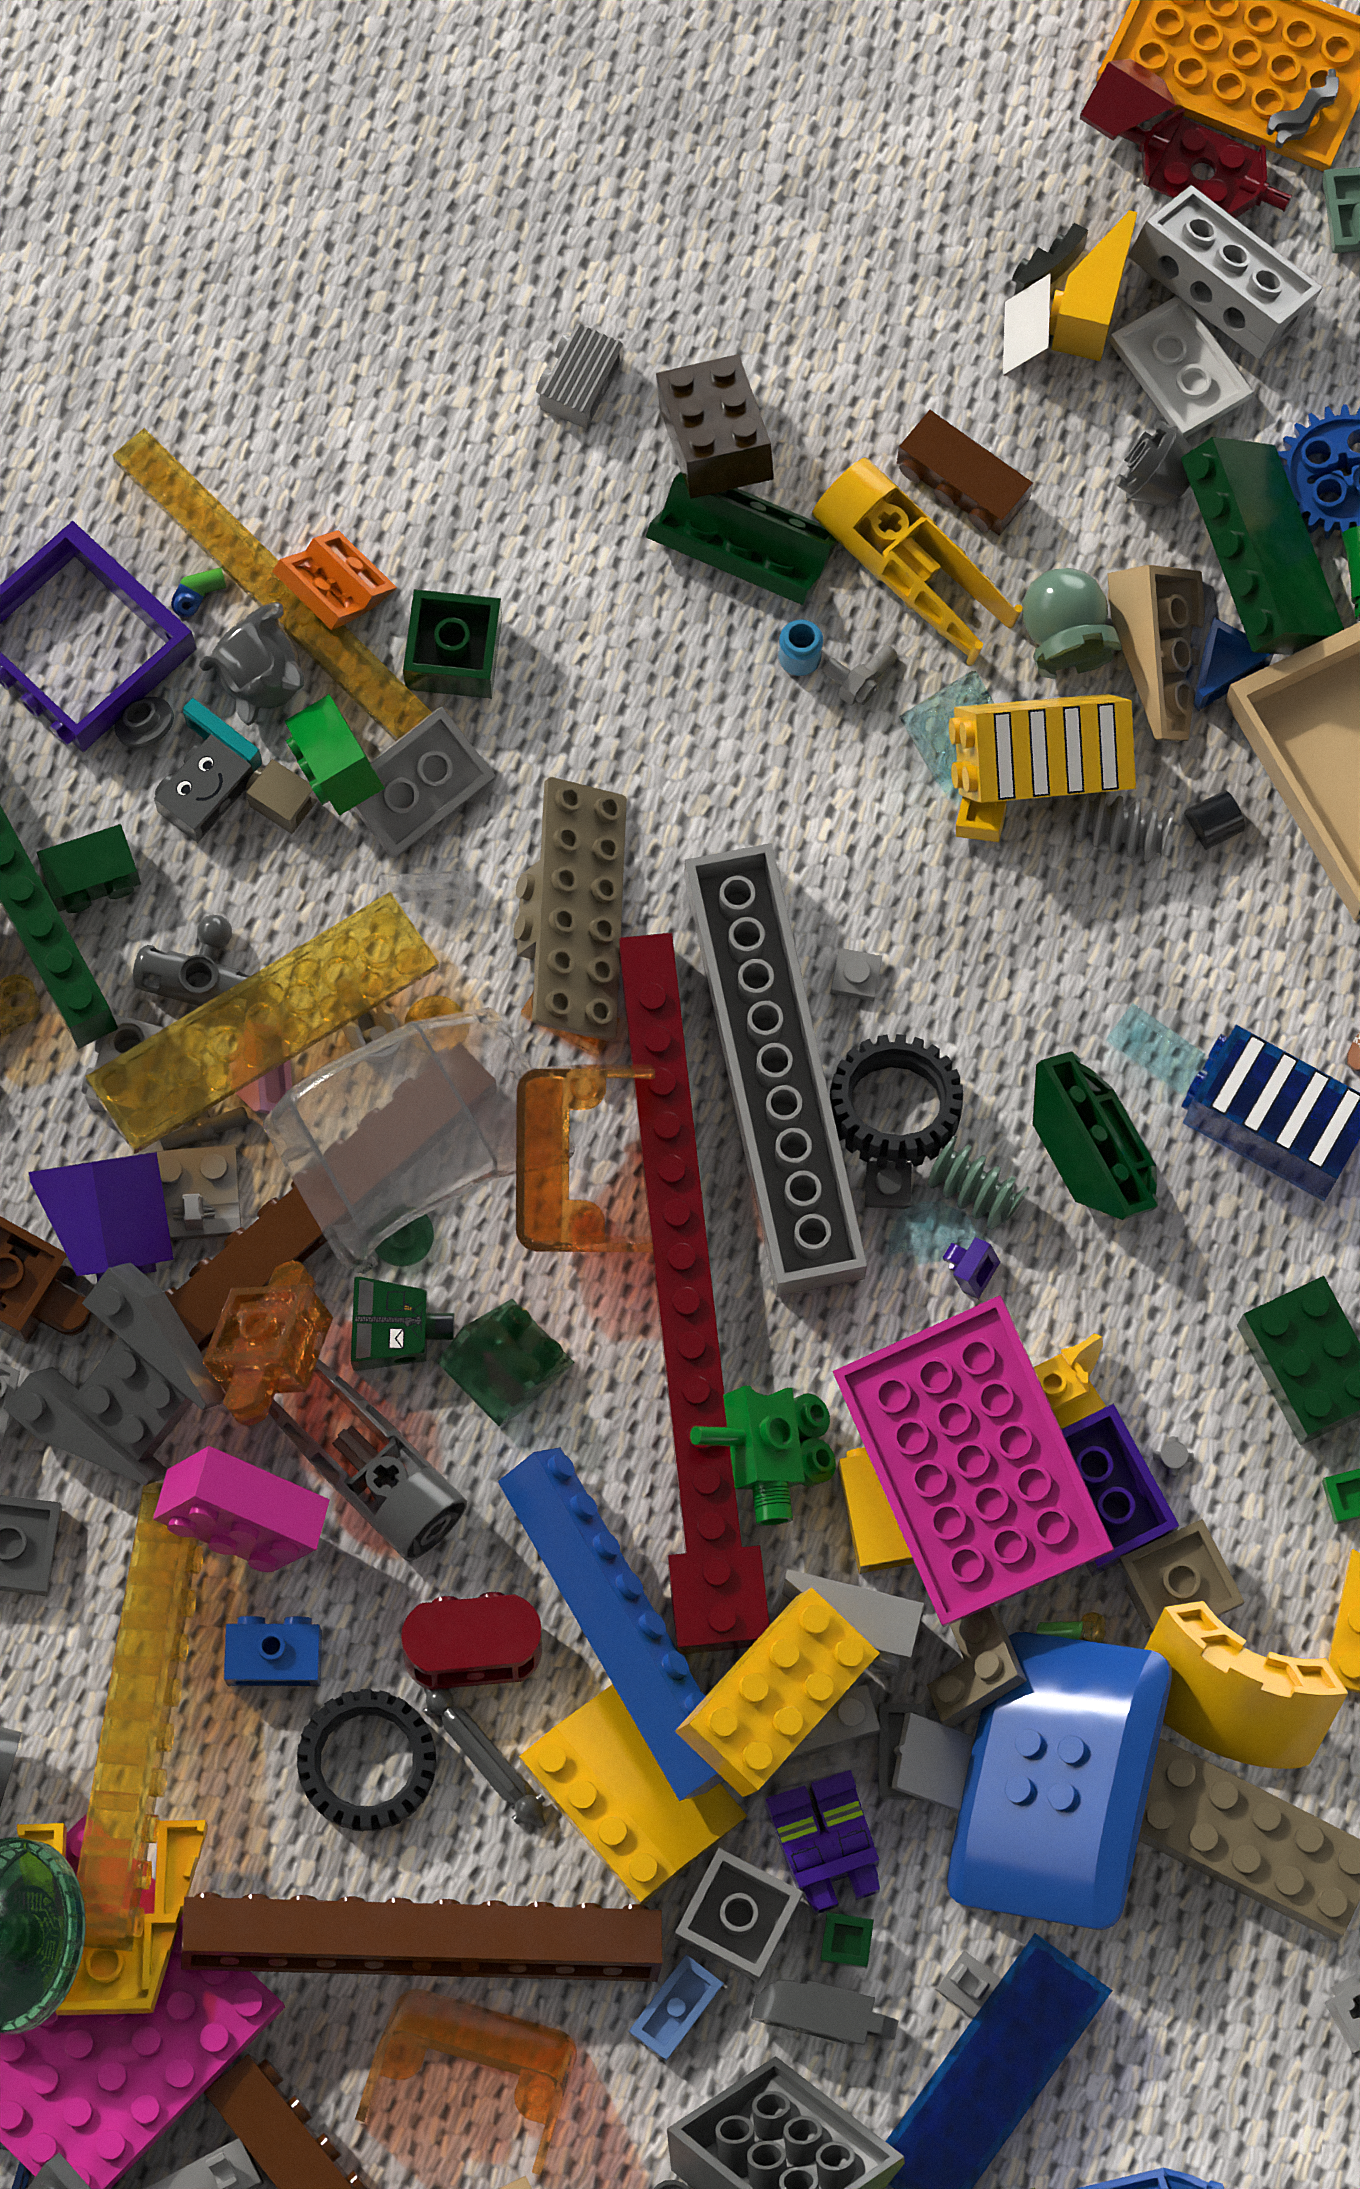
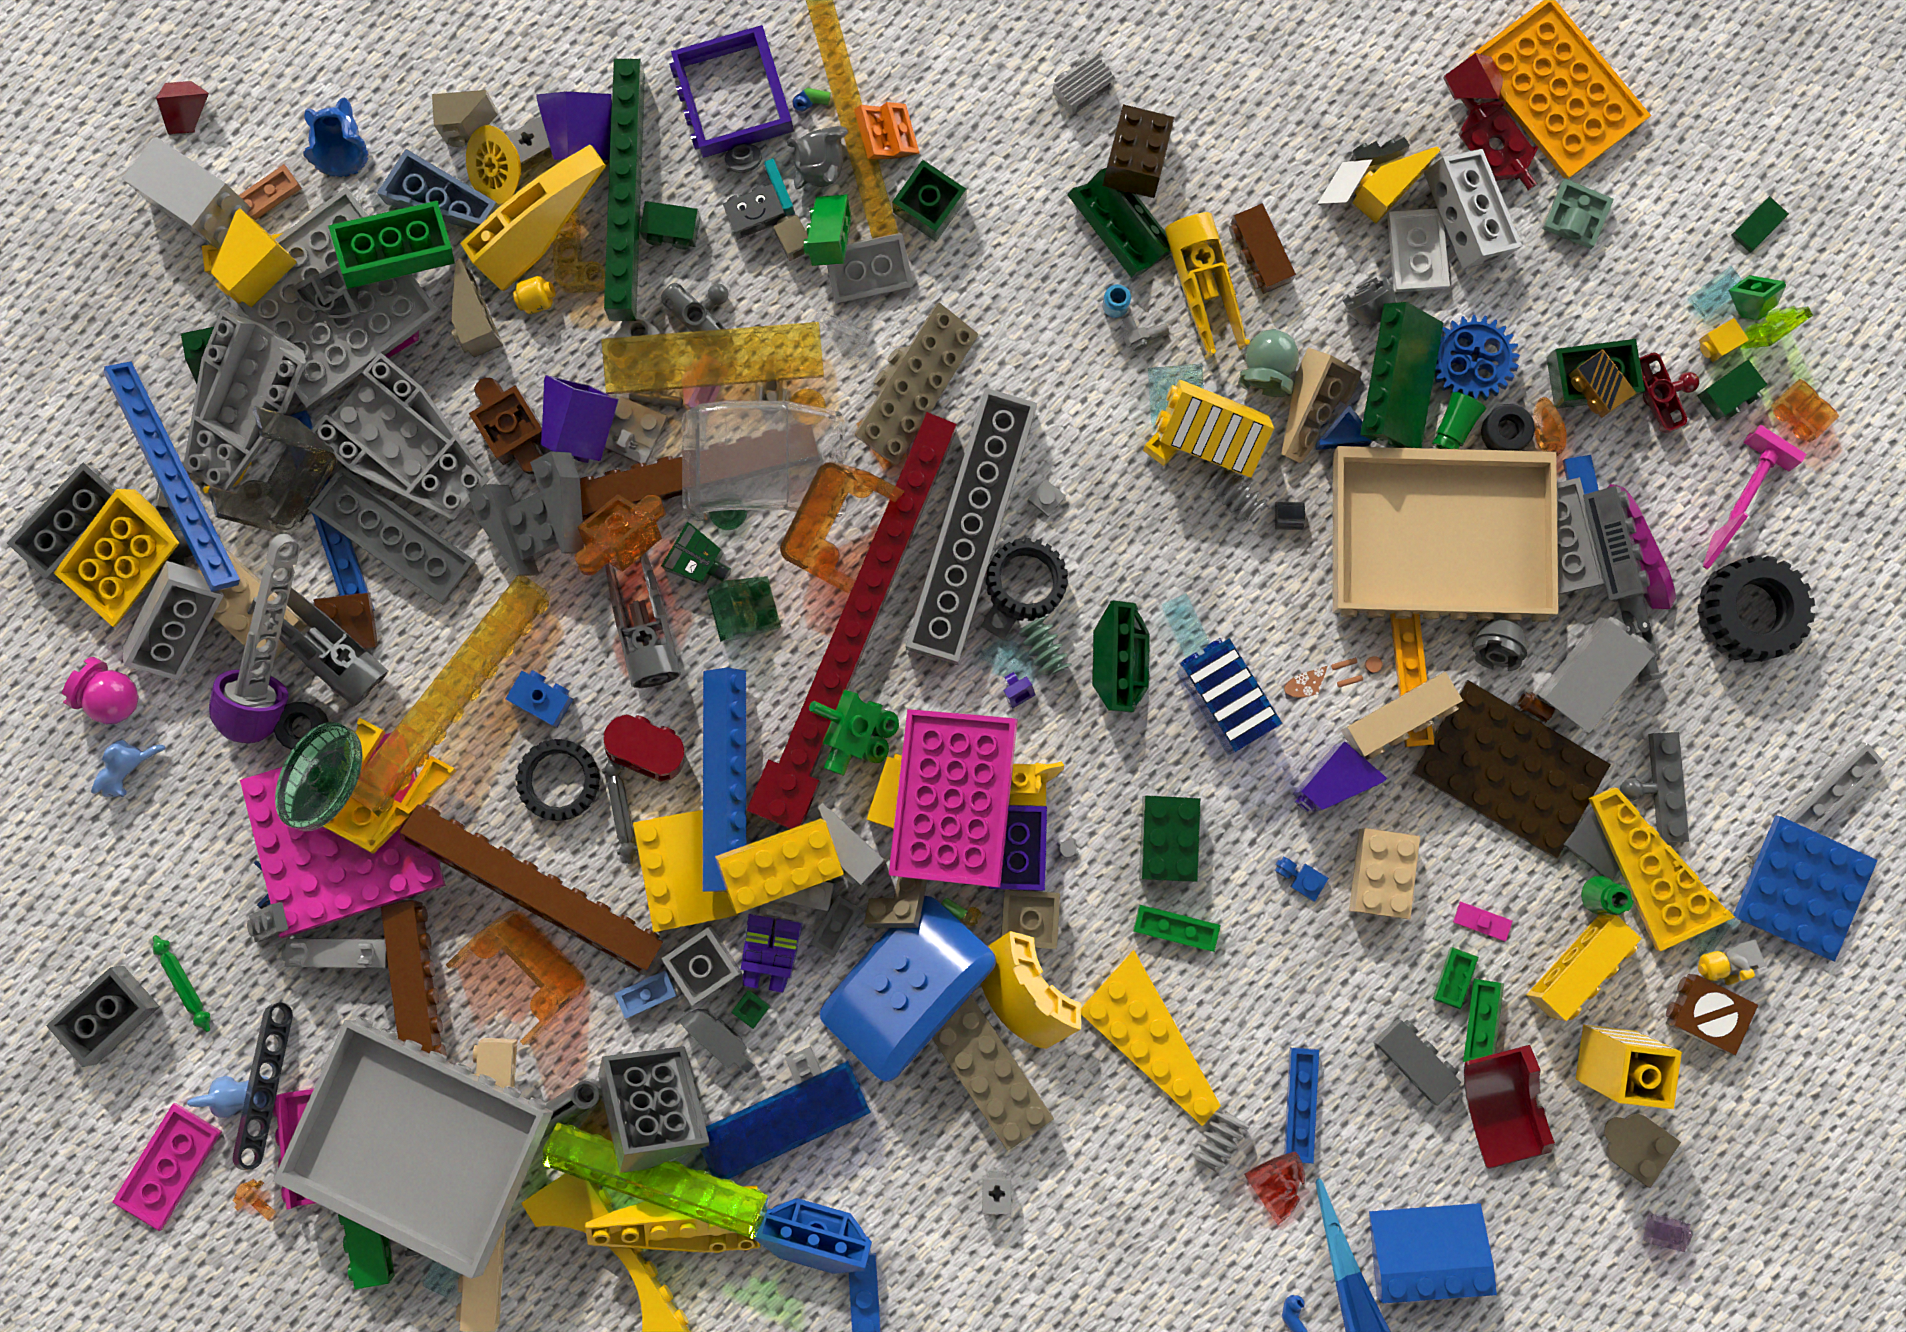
camera: 30 degrees right, 10 degrees up
dark pink brick [153,1446,330,1572] -> none
light grey piece [891,1712,975,1812] -> none
dark grey hair [1266,69,1339,148] -> none

